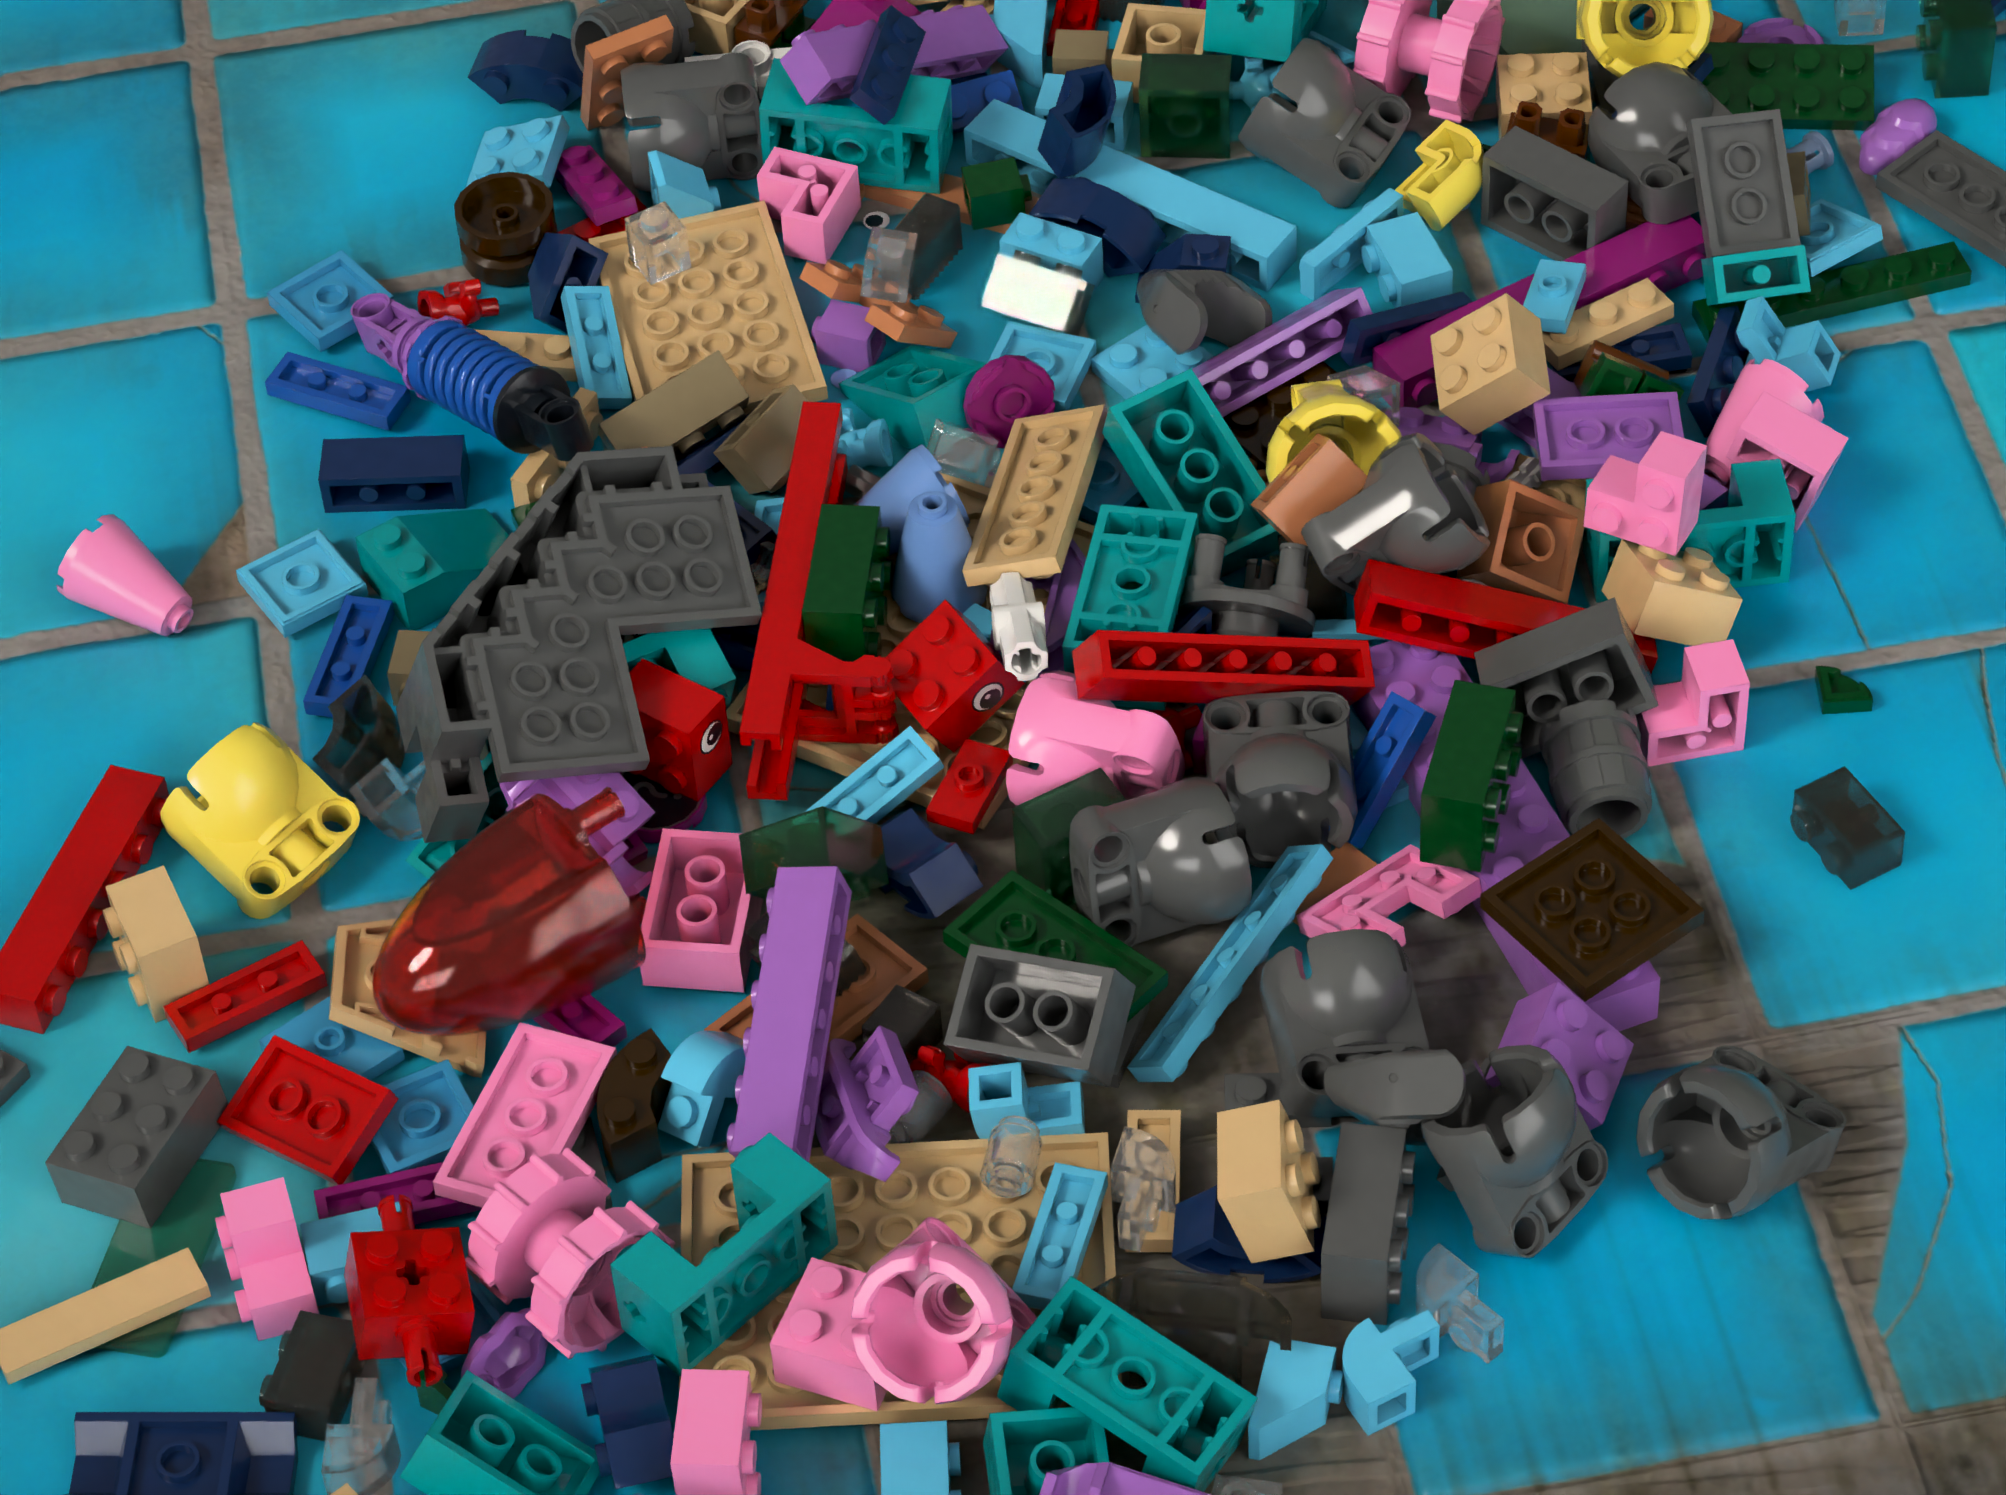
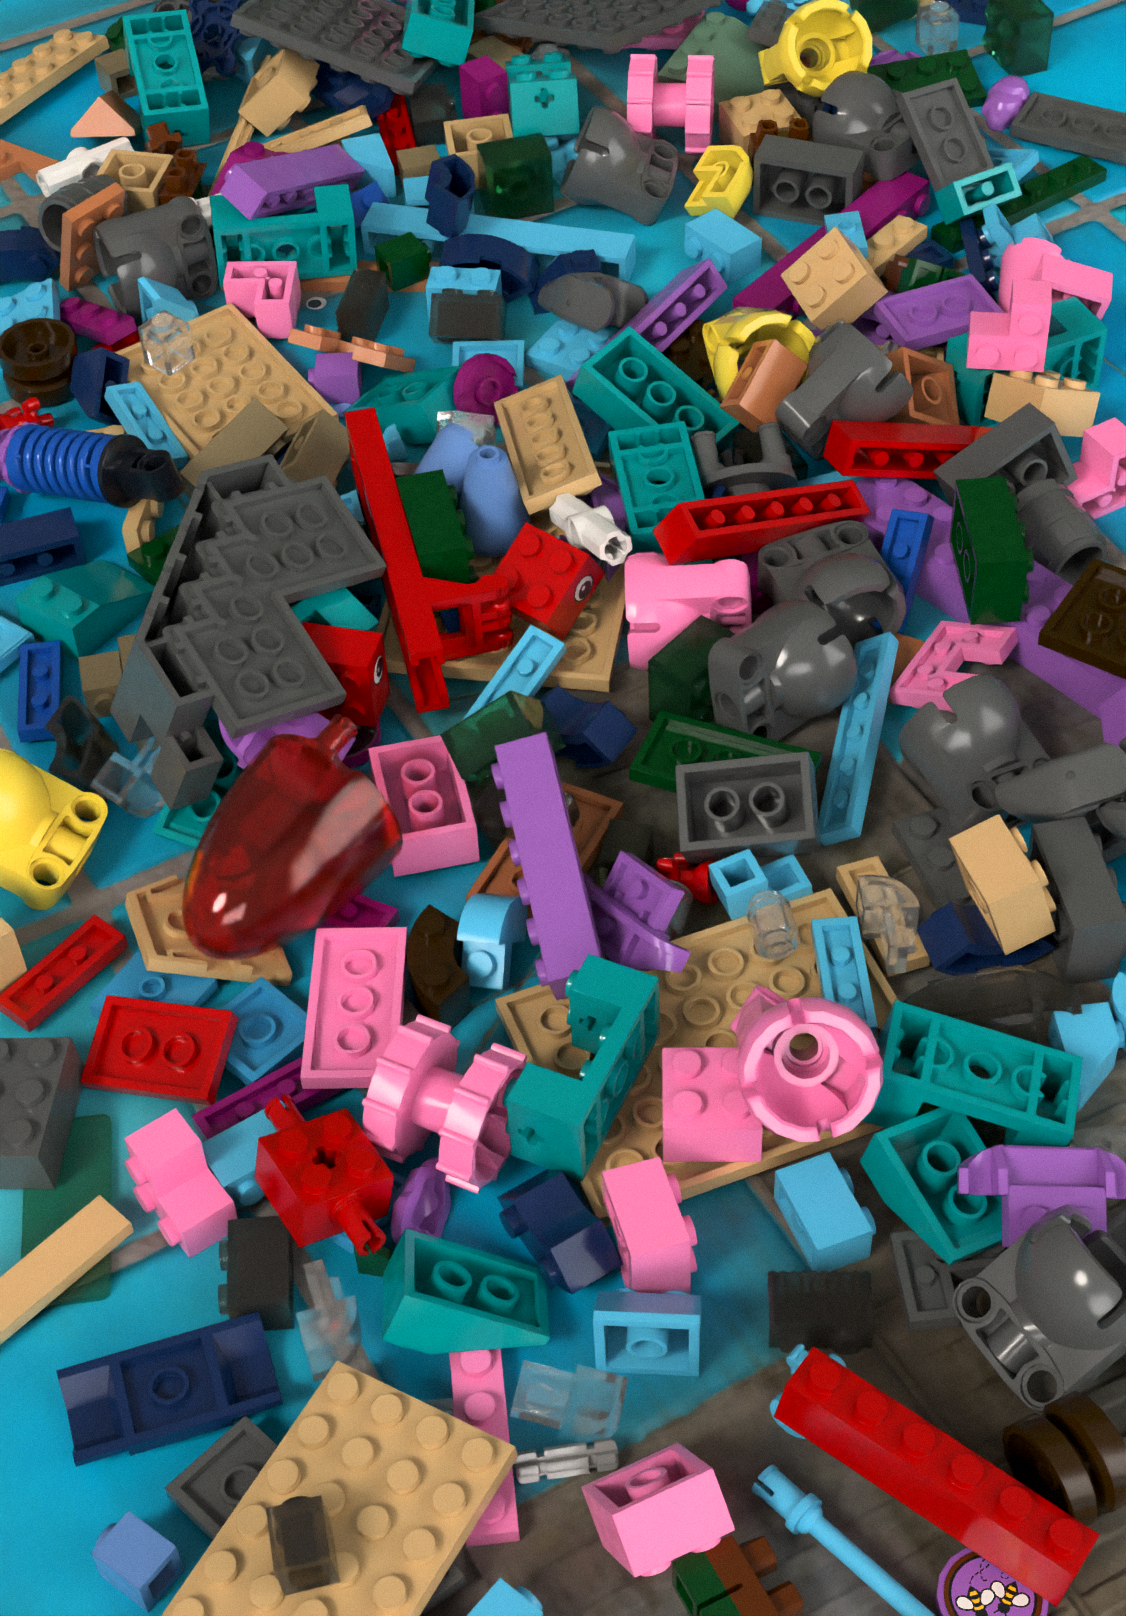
camera: 20 degrees left, 0 degrees up
dark blue plate [849,5,926,125] -> none
clear brick [860,226,918,303] -> none
red plate [926,739,1013,835] -> none
medium azure plate [1299,187,1404,301] -> none
dark blue plate [1340,291,1473,367] -> none

